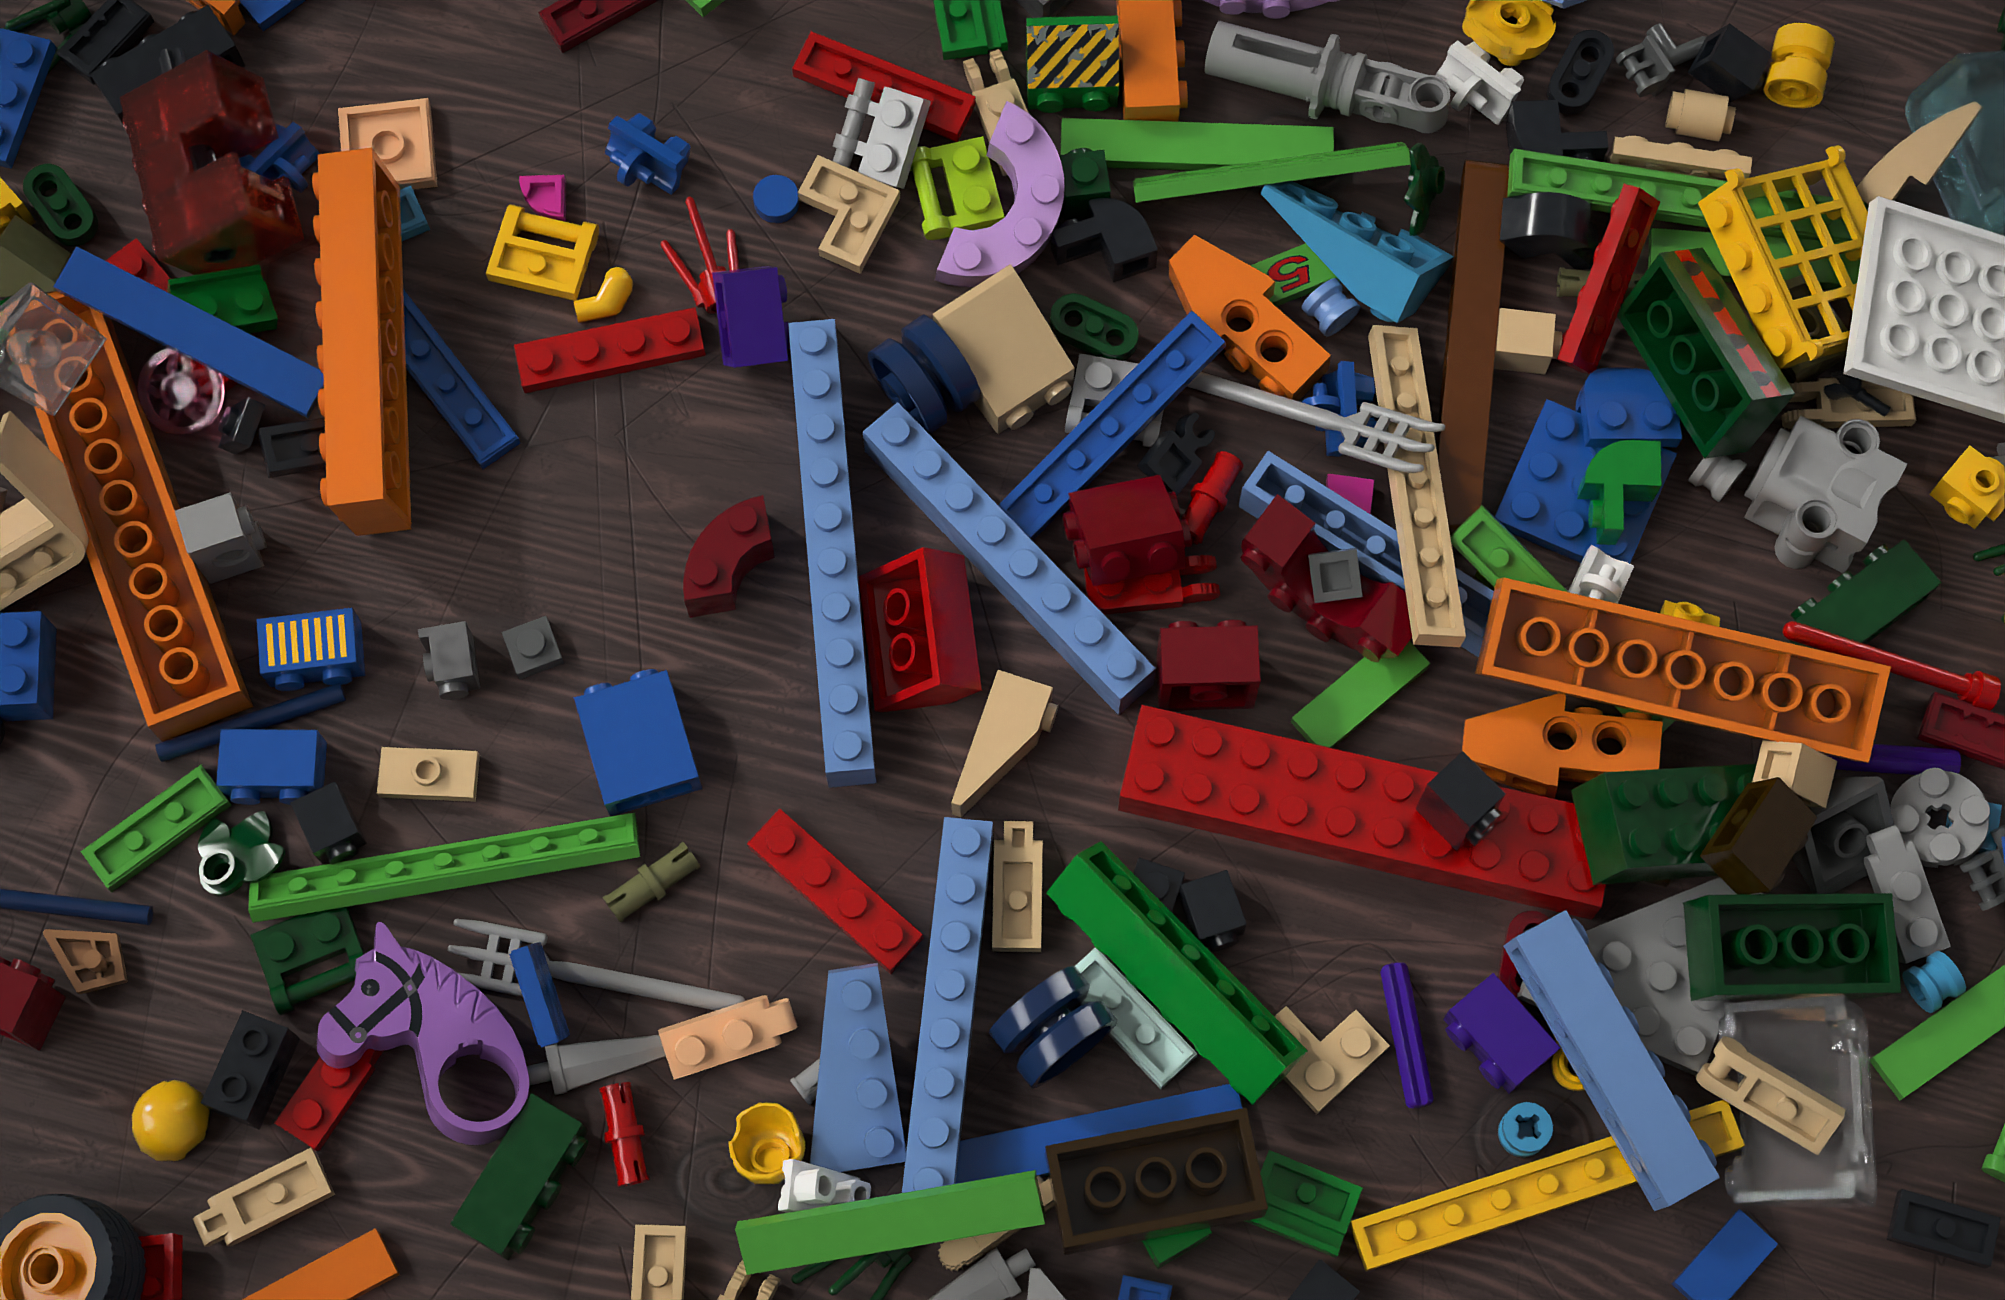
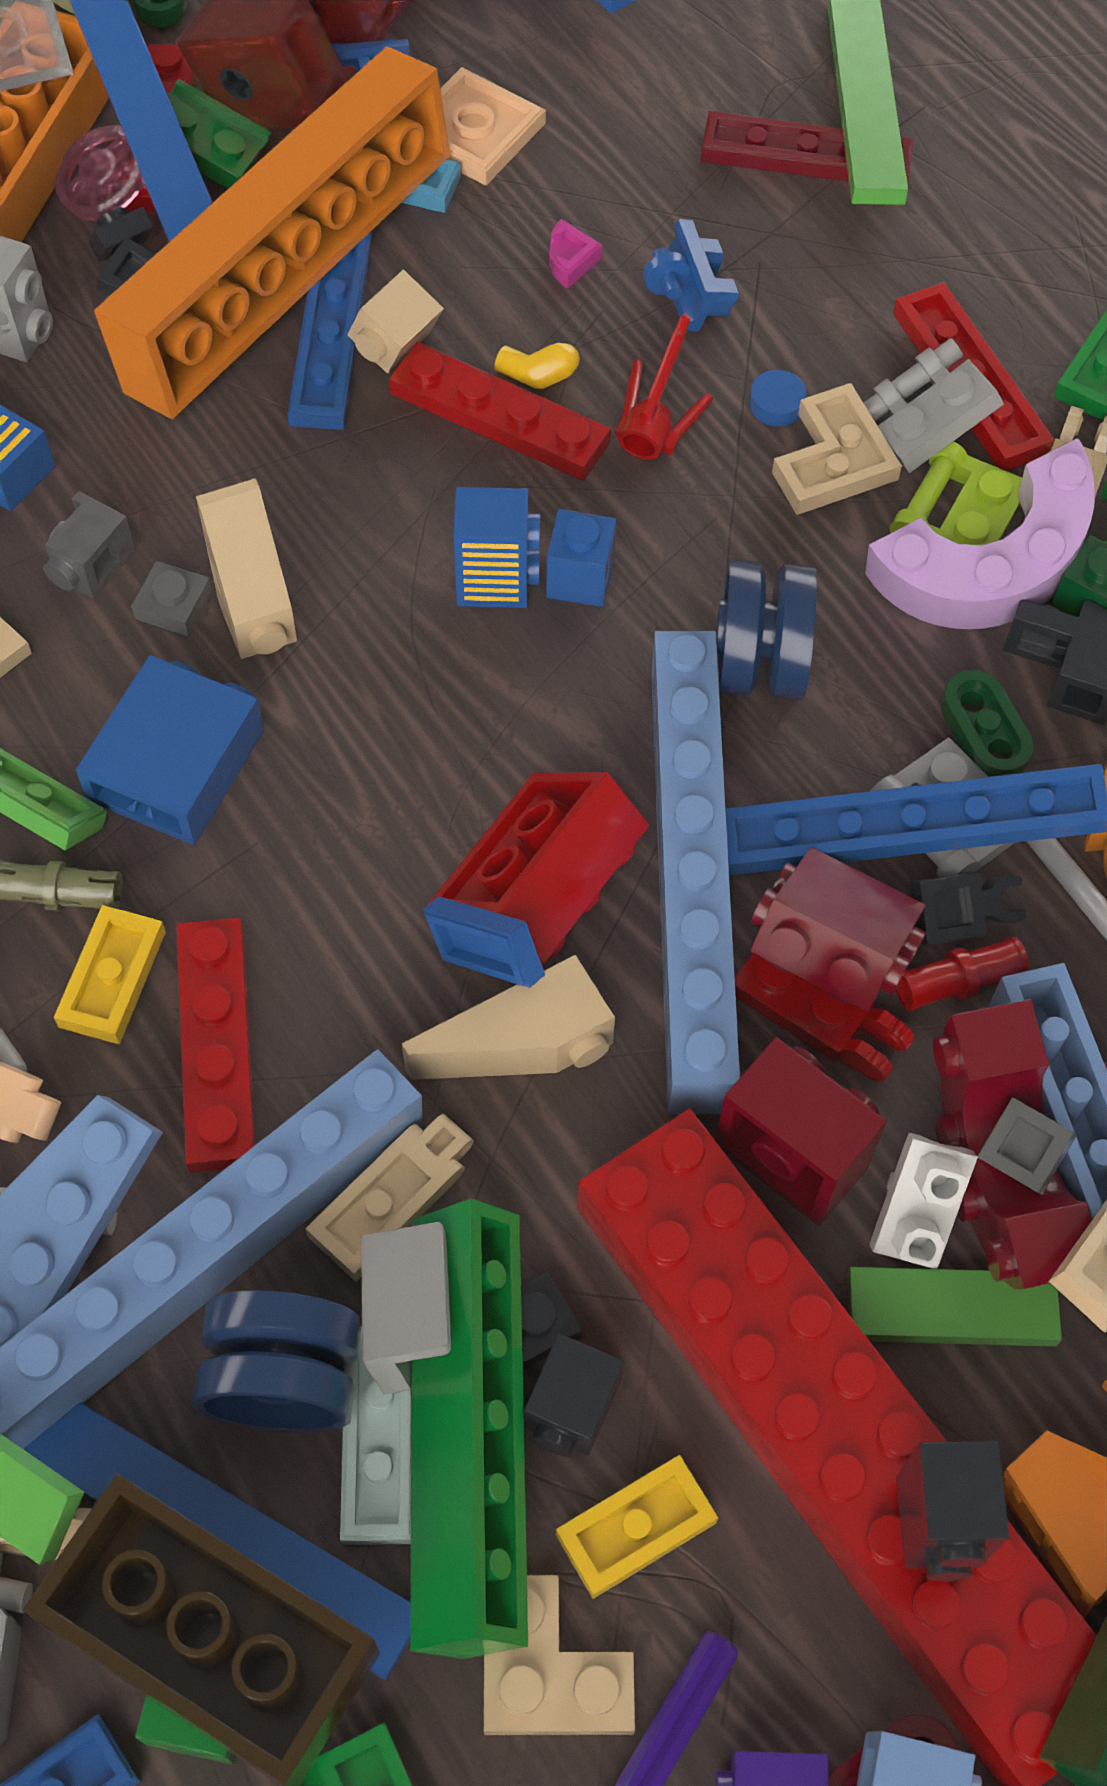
camera: 40 degrees right, 10 degrees down
yellow plate [486,204,599,301] -> none
dark red brick [683,495,775,618] -> none
dark purple brick [712,266,790,368] -> none
medium blue brick [788,319,876,788] -> none
tan slope [933,264,1075,434] -> none
none -> yellow plate [54,905,166,1045]
none -> tan slope [196,478,297,659]
none -> tan brick [347,269,444,374]
none -> light grey panel [361,1222,451,1394]
none -> blue tile [424,897,545,988]
none -> blue brick [453,487,540,608]
none -> blue brick [546,509,616,607]
none -> yellow plate [556,1455,718,1599]
none -> white hips [869,1132,977,1269]

